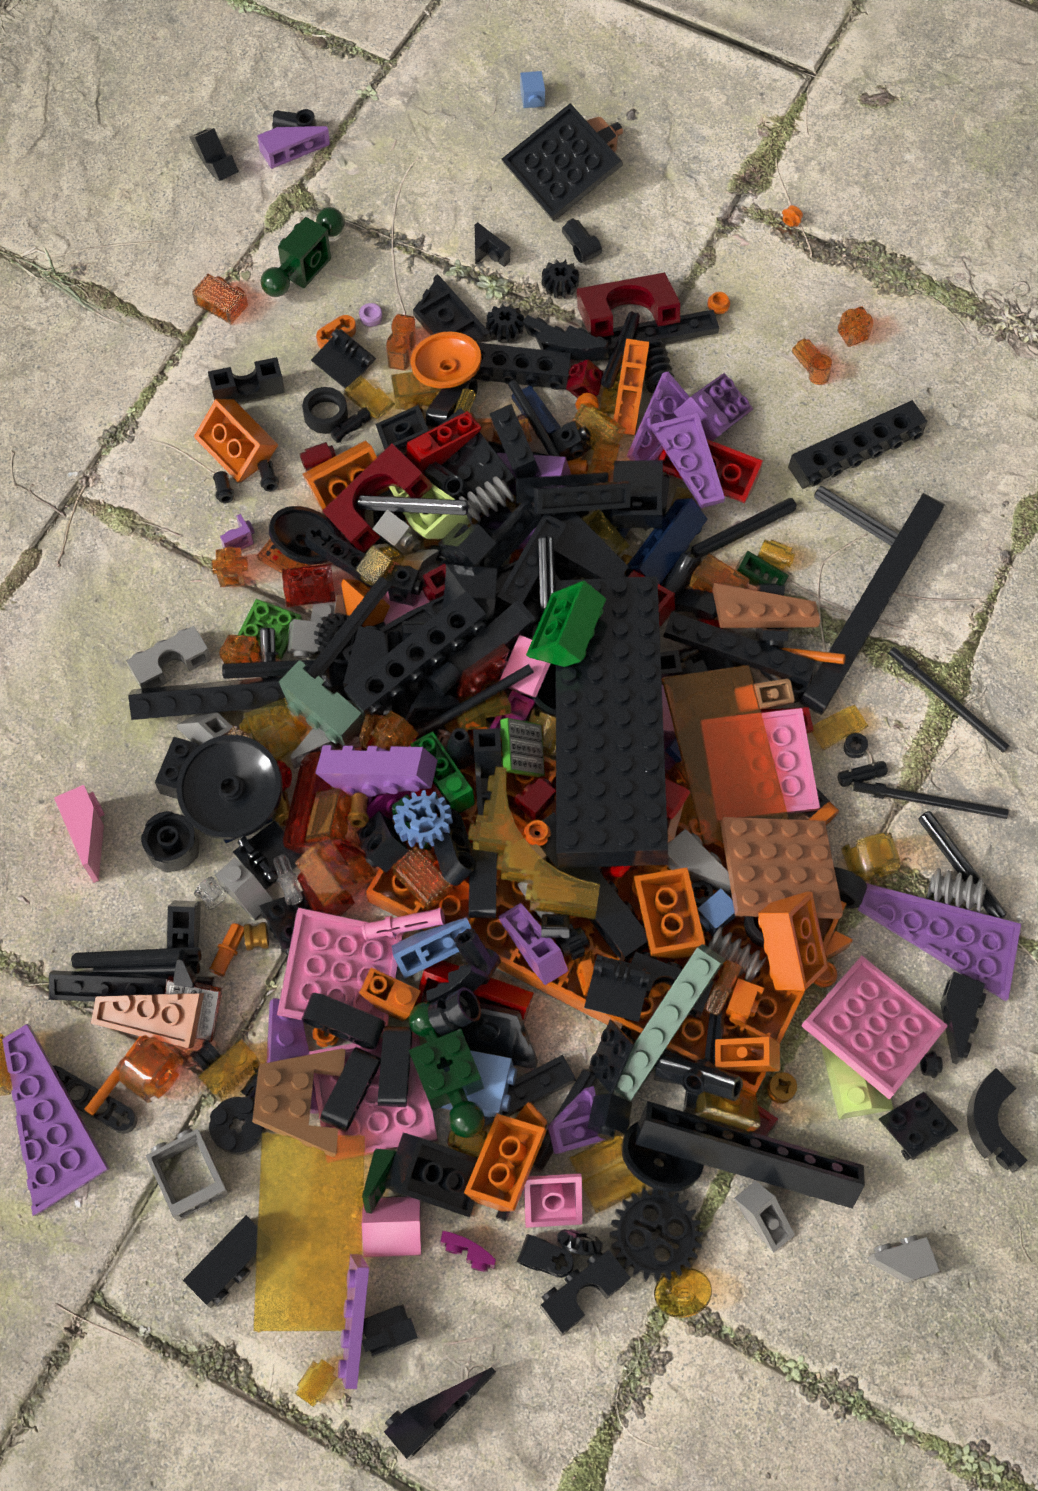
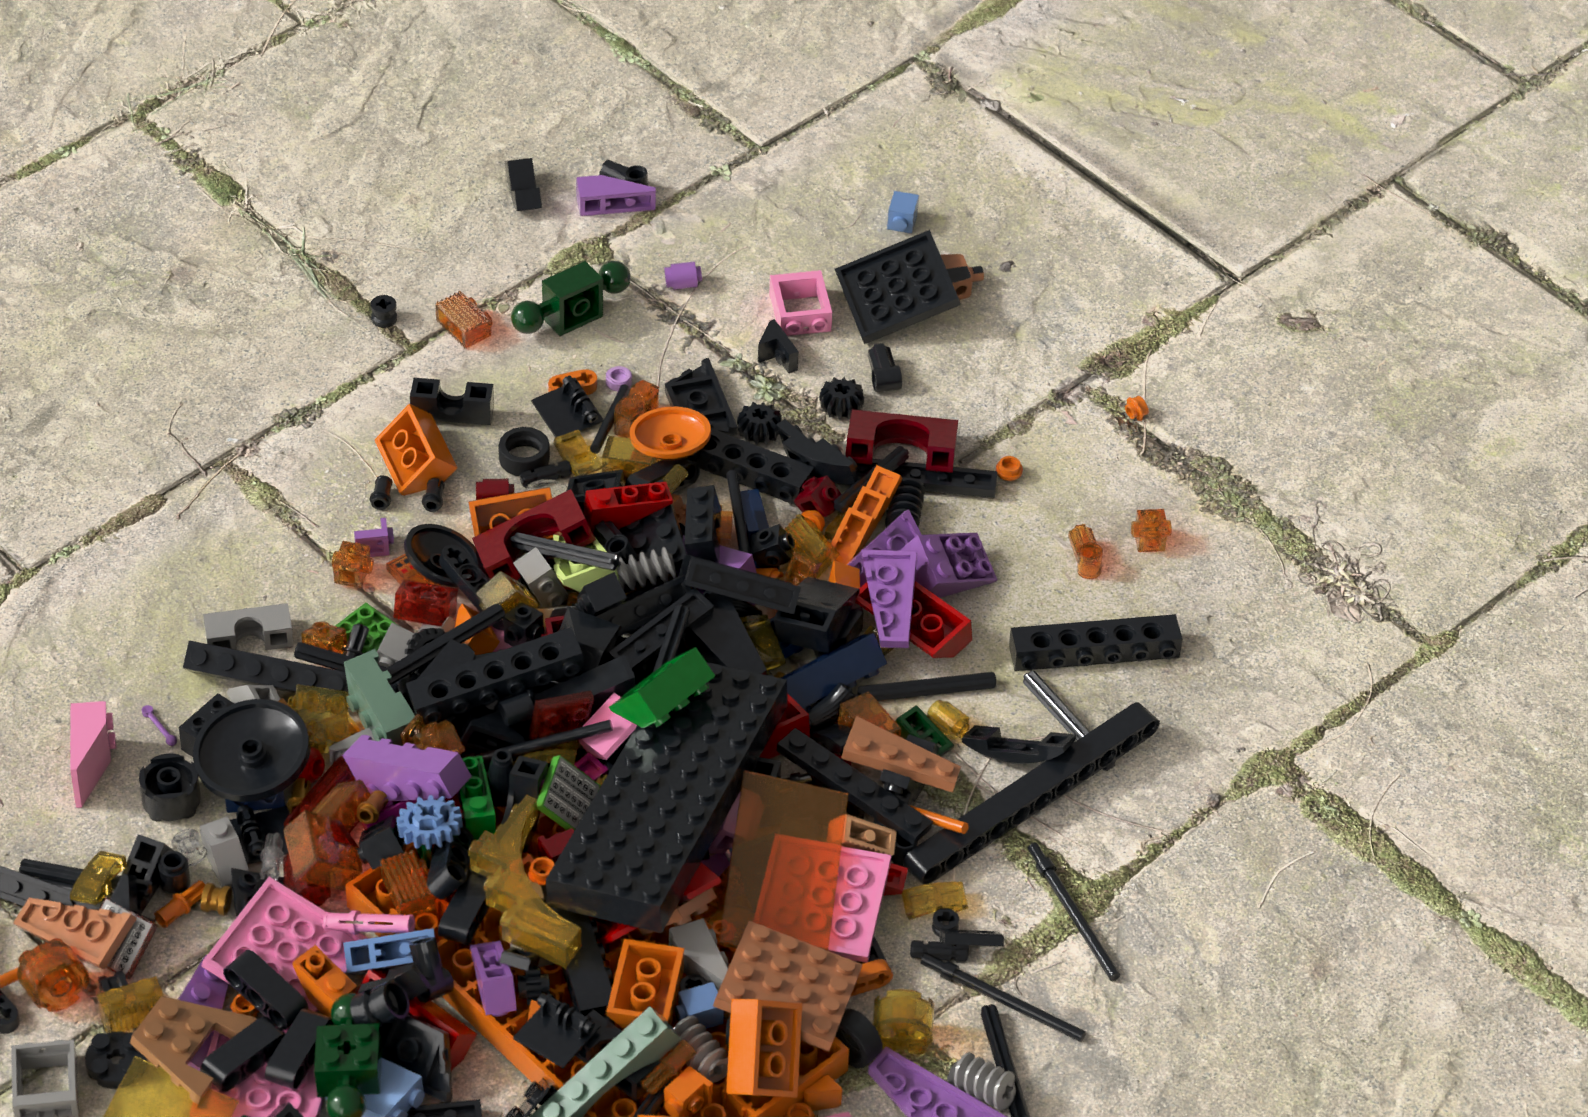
camera: 20 degrees right, 20 degrees down
none -> clear yellow slope [70,851,127,905]
none -> medium lavender hinge [142,705,177,746]
none -> black brick [158,851,191,894]
none -> black wheel [370,295,397,328]
none -> black bar [590,384,630,454]
none -> medium lavender brick [664,261,702,290]
none -> bright pink window [769,270,832,336]
none -> orange slope [829,560,860,588]
none -> black tile [939,929,1004,946]
none -> black slope [962,725,1077,764]

